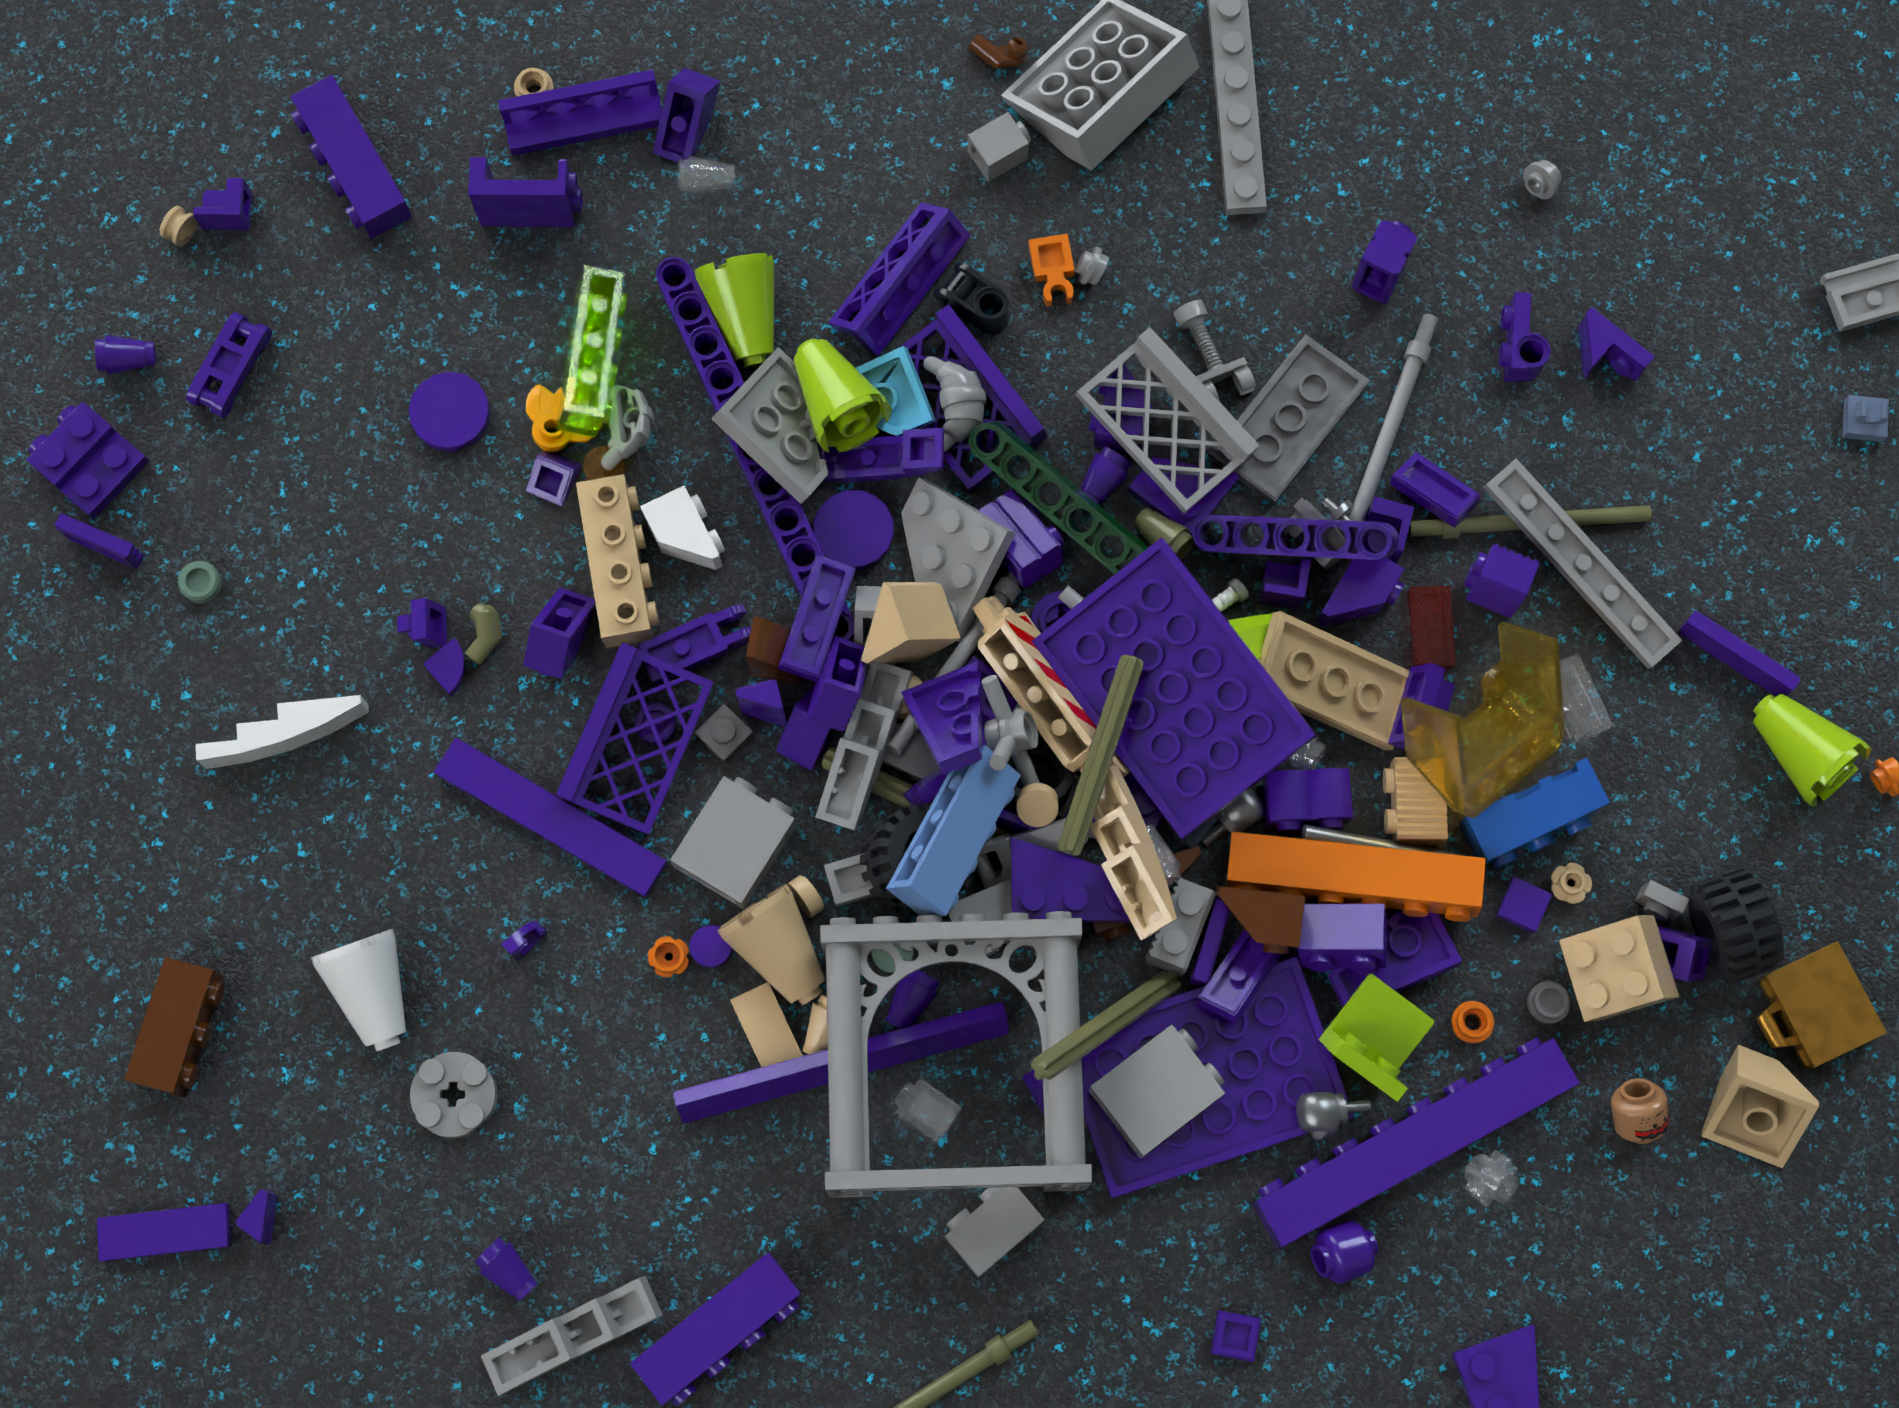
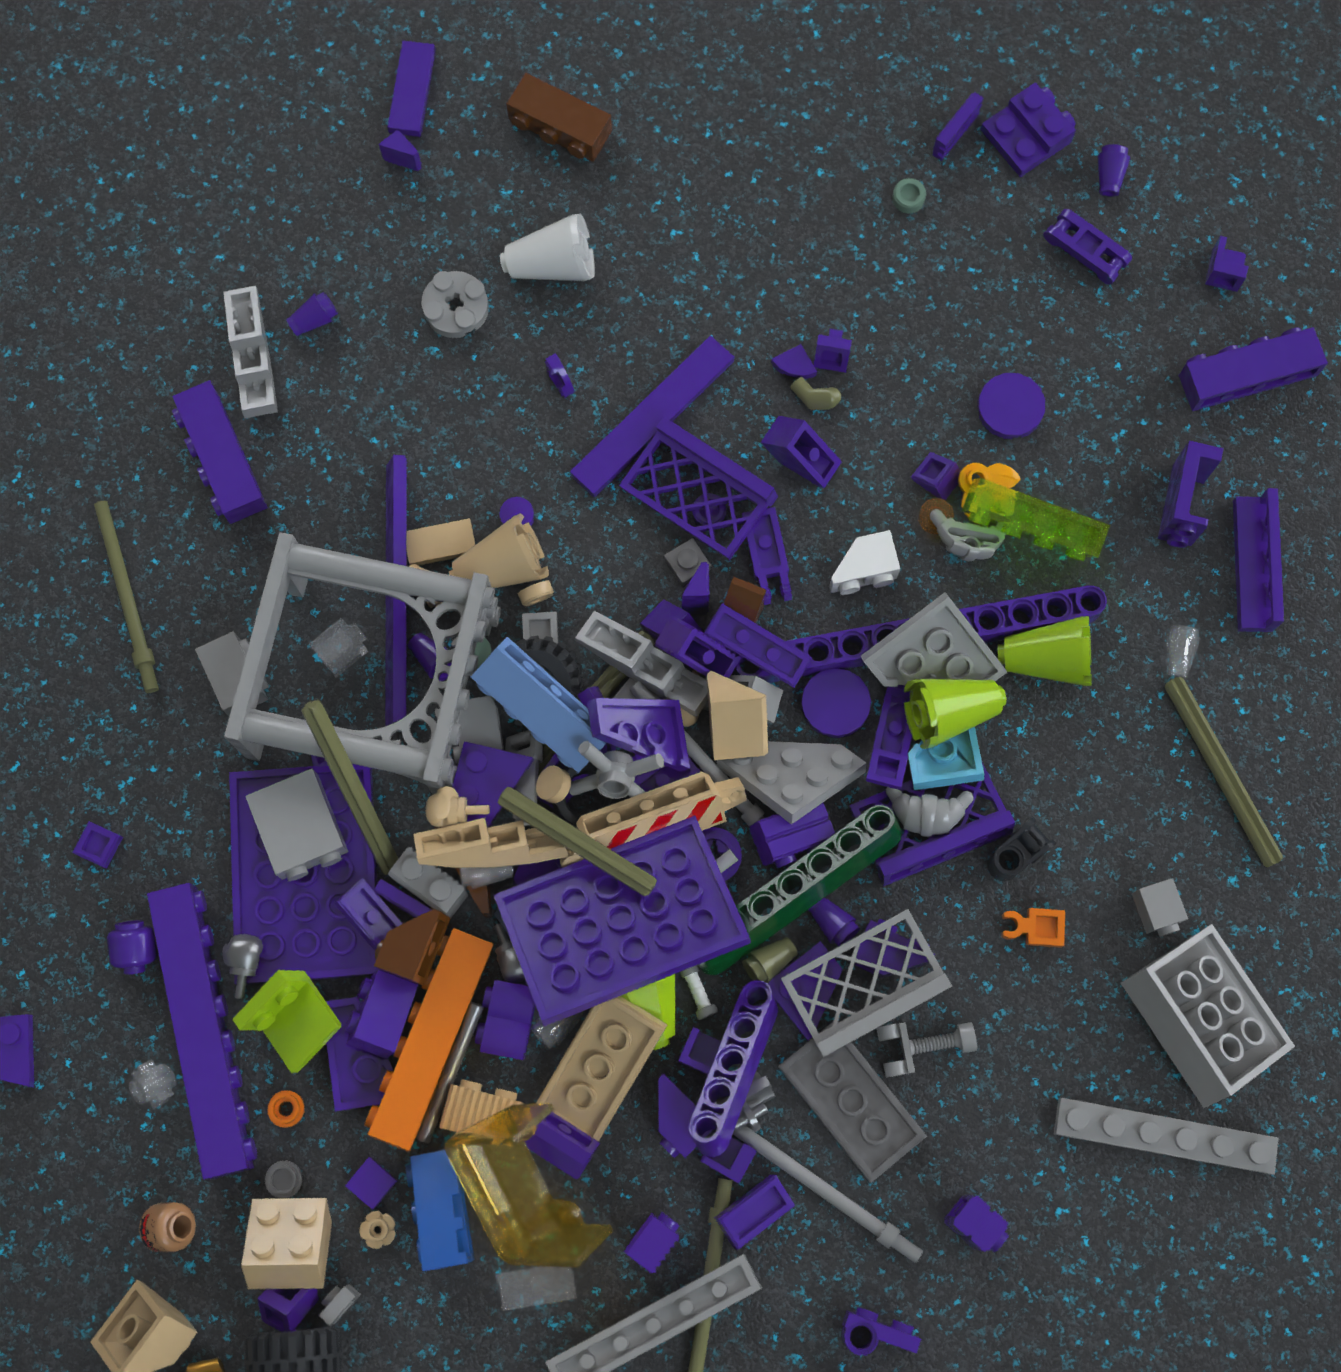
camera: 105 degrees right, 0 degrees up
tan bush [160,206,198,247] -> none
white slope [196,695,369,769] -> none
tan plate [514,68,554,97] -> none
tan brick [576,474,659,648] -> none
orange plate [648,936,689,978] -> none
dark purple slope [653,68,720,167] -> none
light grey brick [670,776,797,910] -> none
dark purple fence [828,202,971,356] -> none
reddish brown arm [968,33,1028,69] -> none
light grey plate [1075,246,1109,286] -> none
clear red tile [1407,586,1456,668] -> none
none -> tan piece [426,786,490,827]
none -> olive axle [1165,677,1283,867]

